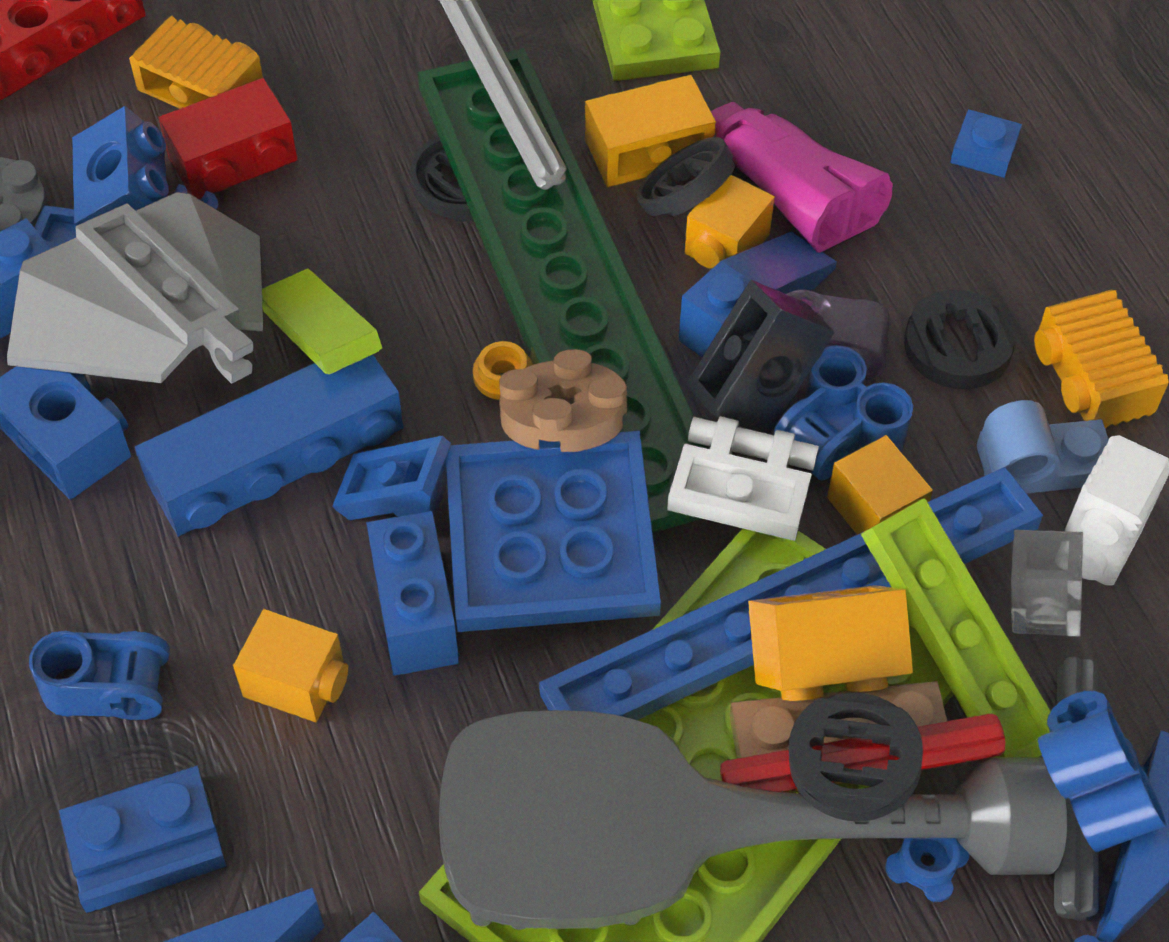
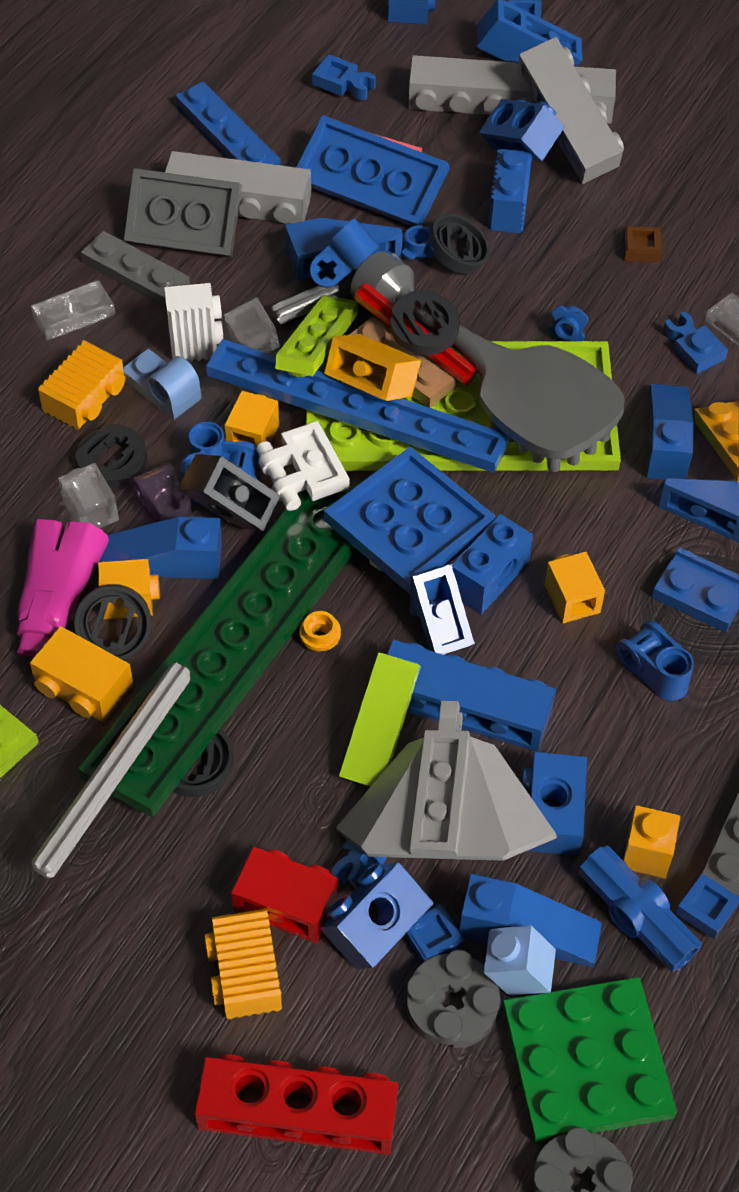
camera: 130 degrees left, 0 degrees up
medium nougat plate [499,349,627,452] -> none
none -> clear brick [58,463,119,528]

